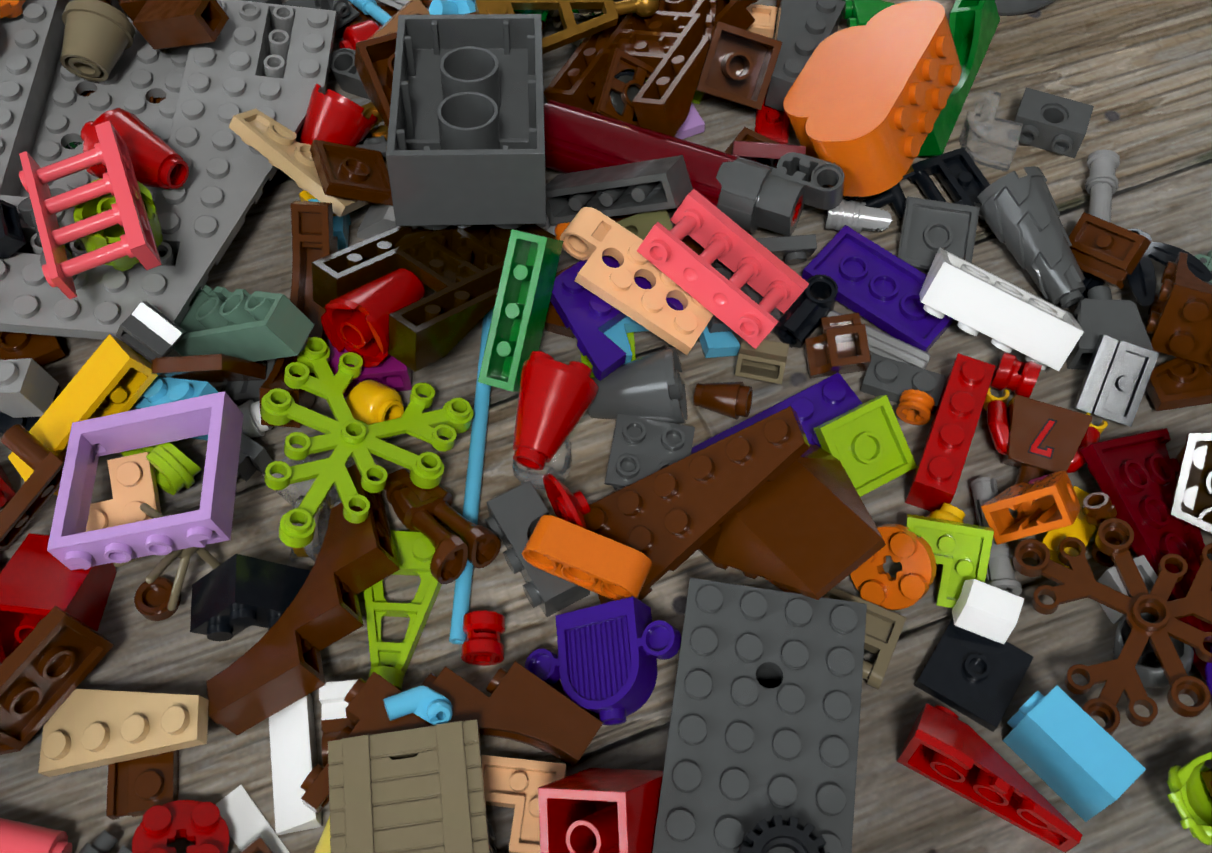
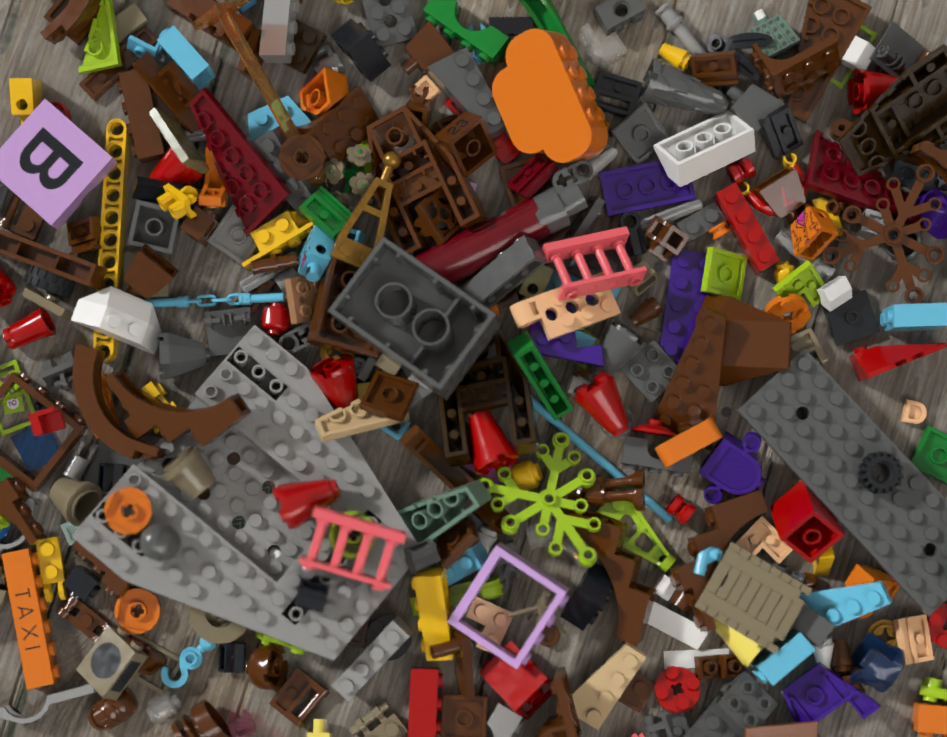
camera: 50 degrees left, 25 degrees up
none -> yellow cone [658,43,691,71]

